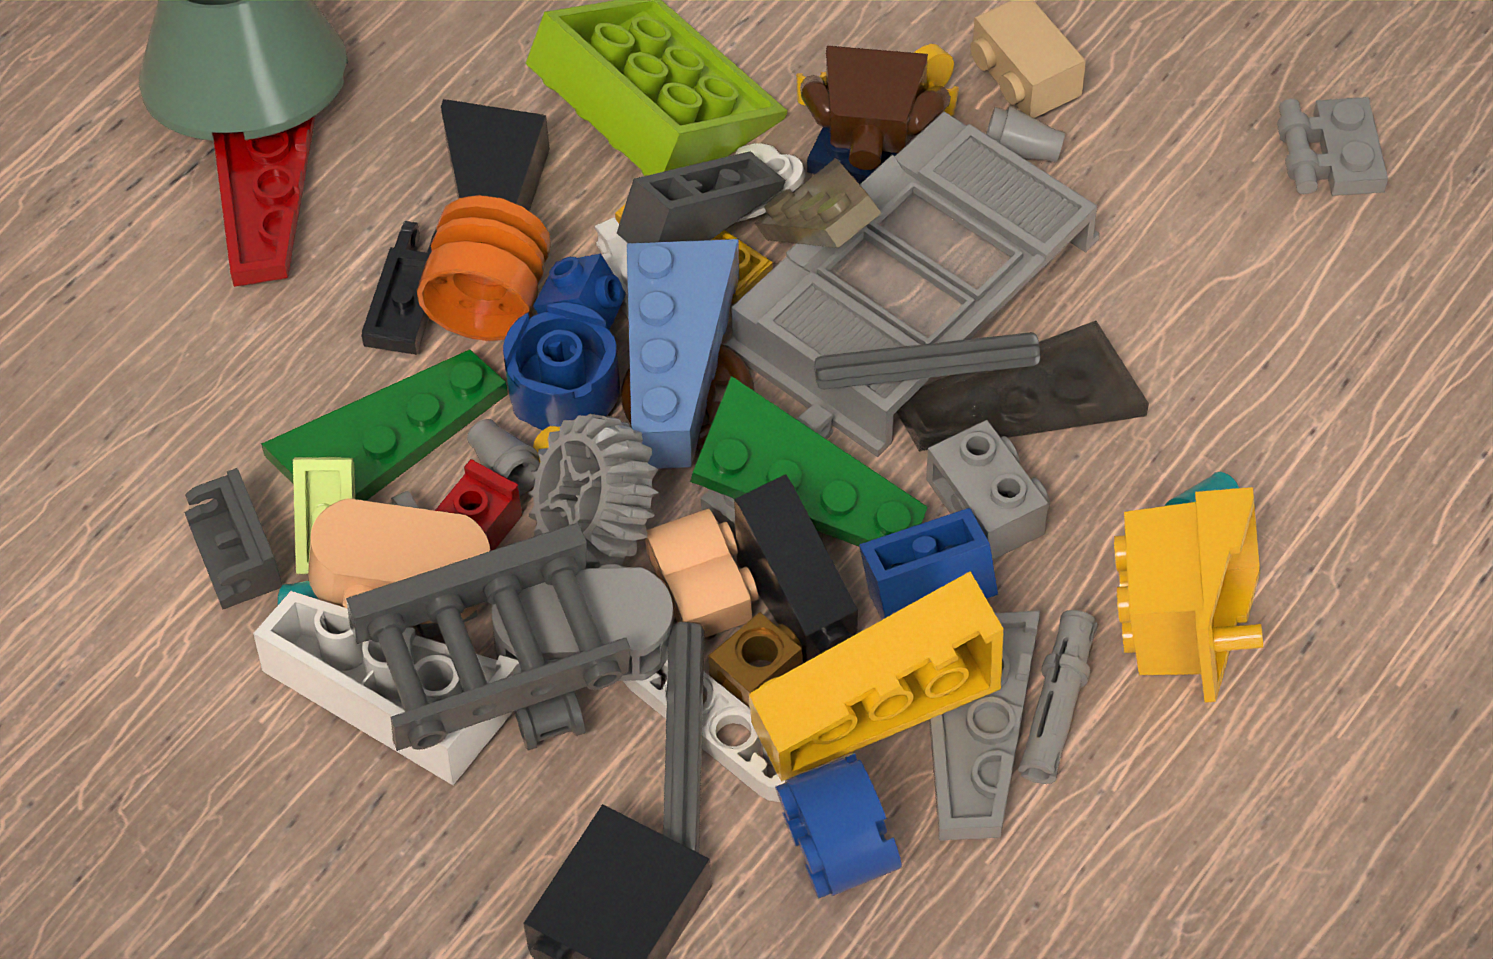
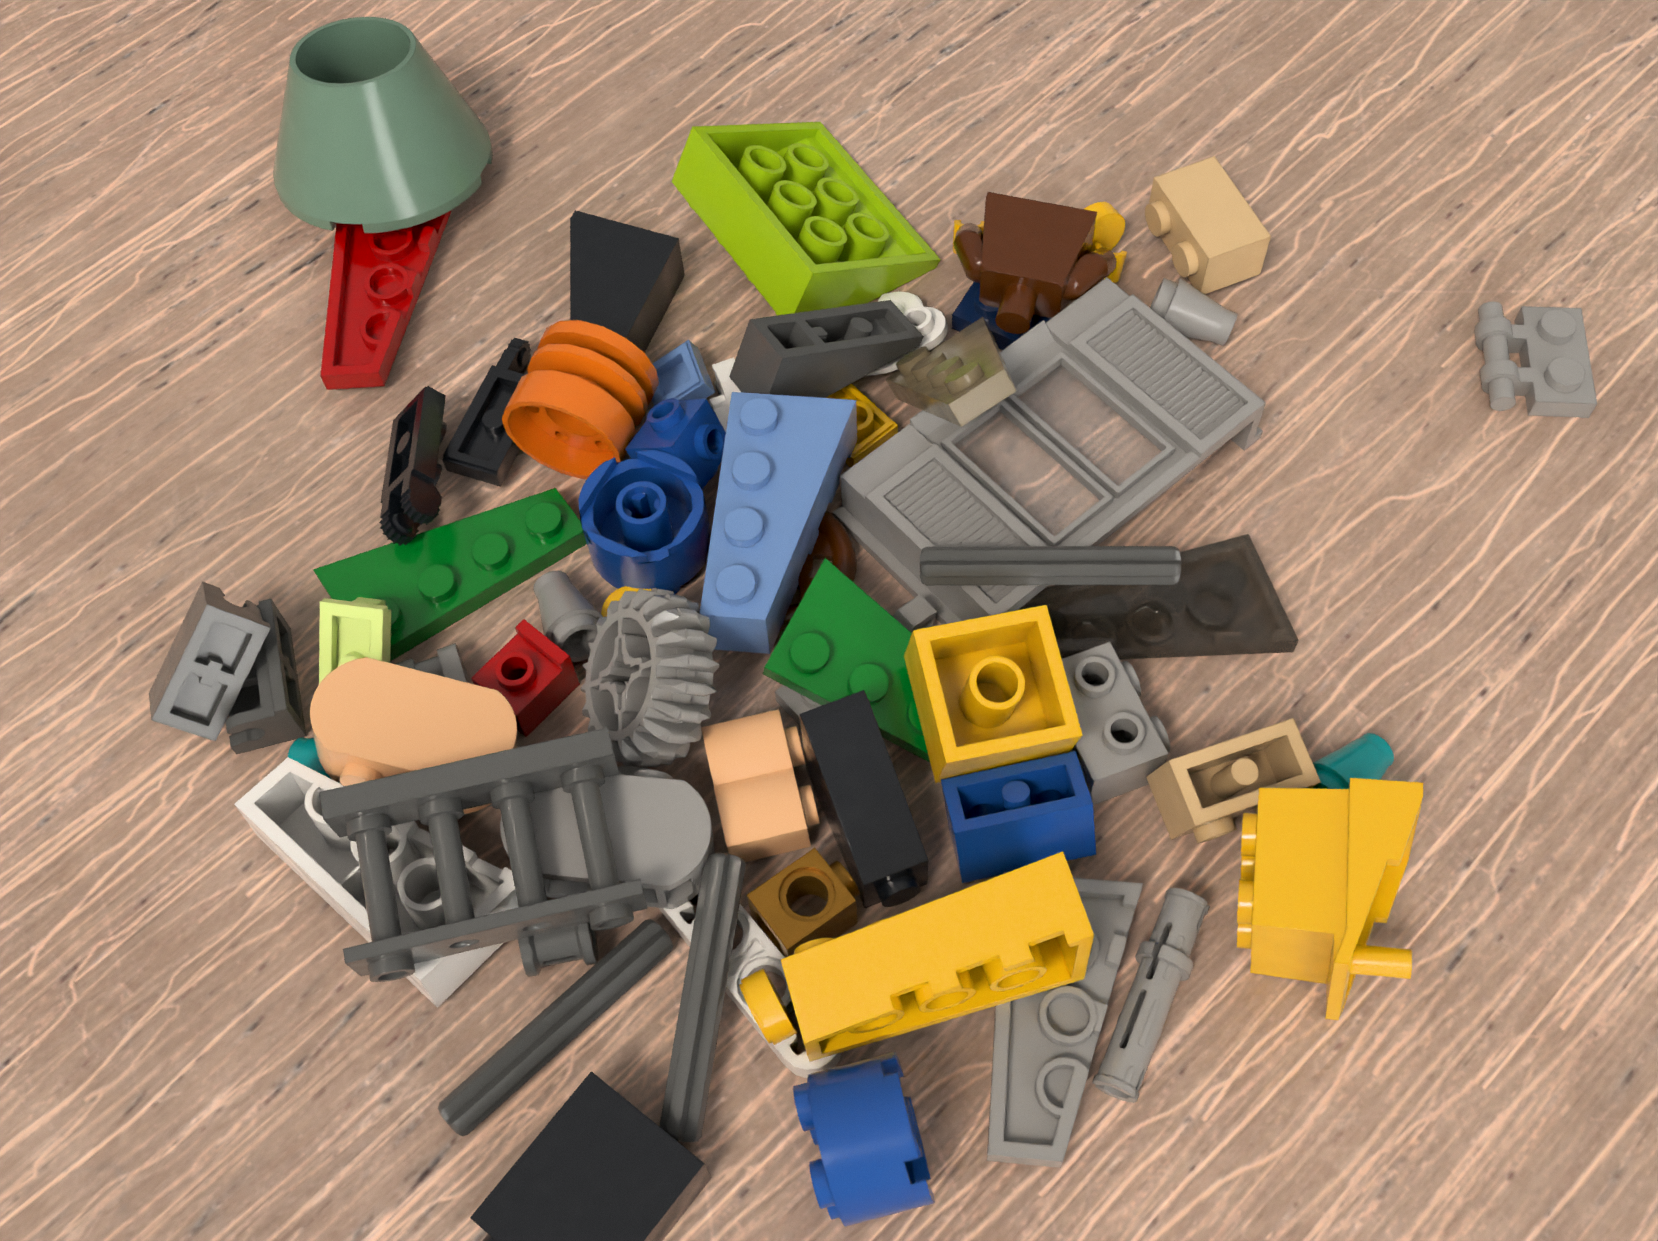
camera: 10 degrees right, 5 degrees up
none -> hinge [149,581,271,741]
none -> black hinge [379,386,447,546]
none -> dark grey axle [438,919,673,1136]
none -> medium blue tile [652,340,715,406]
none -> yellow tile [739,968,797,1045]
none -> yellow brick [904,605,1083,784]
none -> tan brick [1146,718,1321,844]

